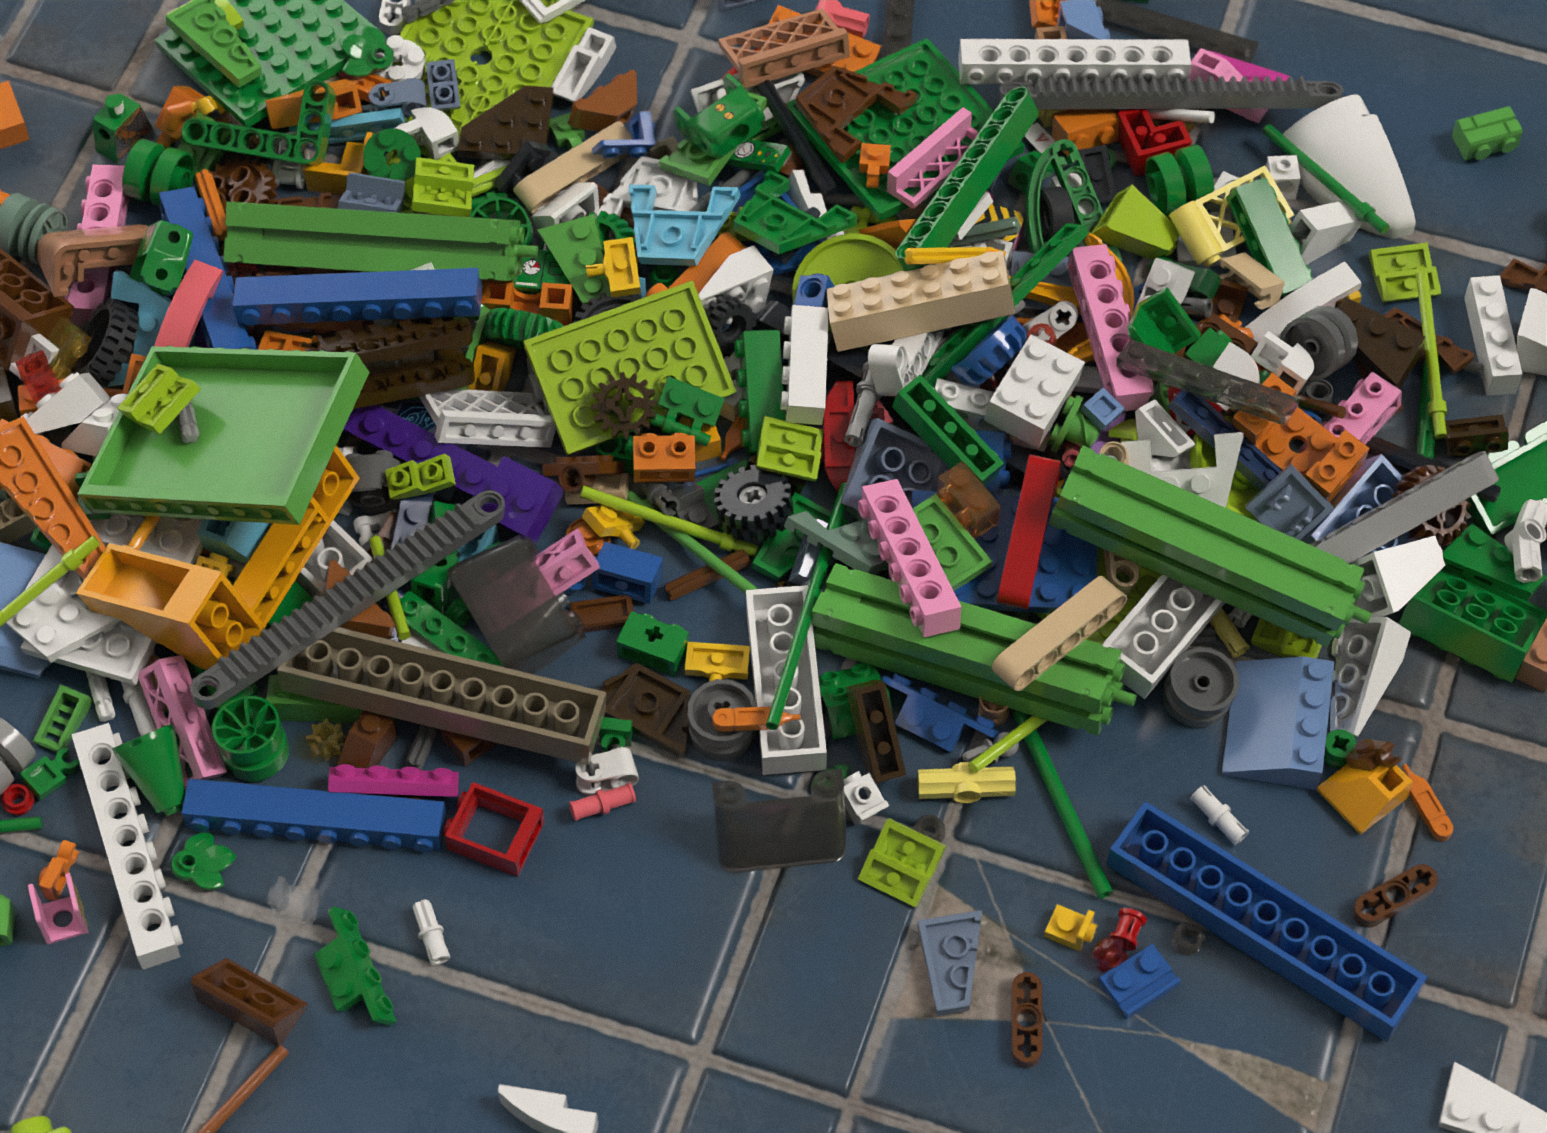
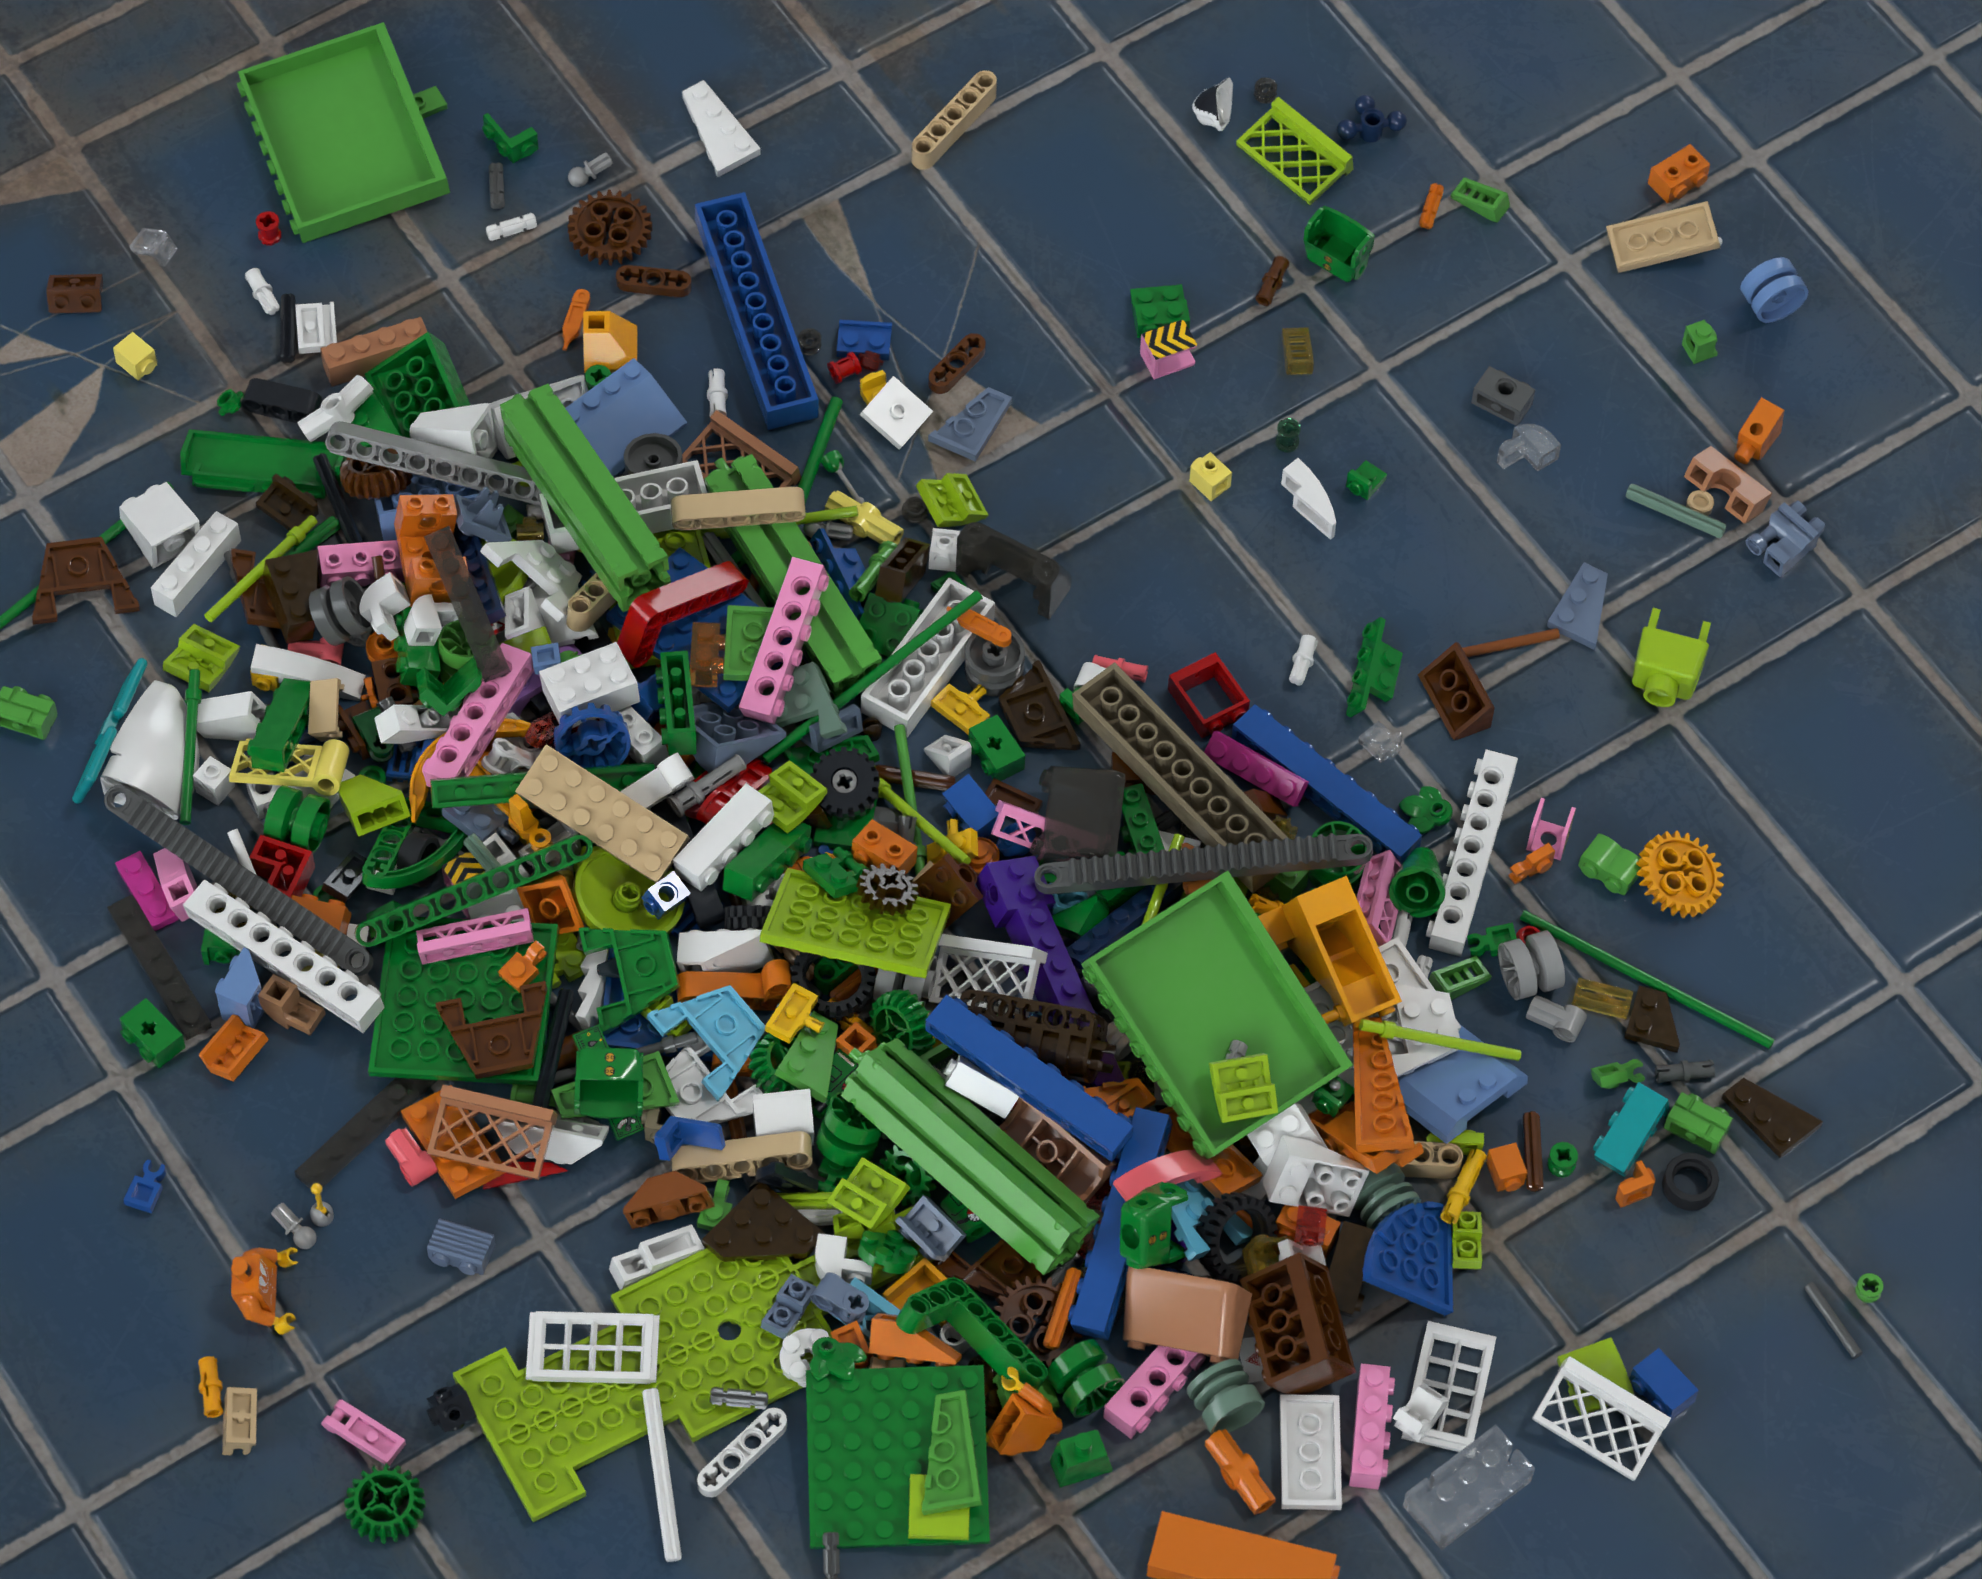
camera: 145 degrees left, 0 degrees up
lime slope [385,453,456,500] -> none
yellow axle [904,247,995,264] -> none
reddish brown plate [1345,739,1401,771] -> none
none -> teal bar [72,658,148,804]
none -> reddish brown gear [567,190,652,266]
none -> nougat fence [682,410,801,488]
none -> hinge [821,450,865,504]
none -> bright green pin [849,541,898,602]
none -> white plate [859,376,933,450]
none -> white slope [923,735,972,777]
none -> light yellow brick [1189,452,1232,501]

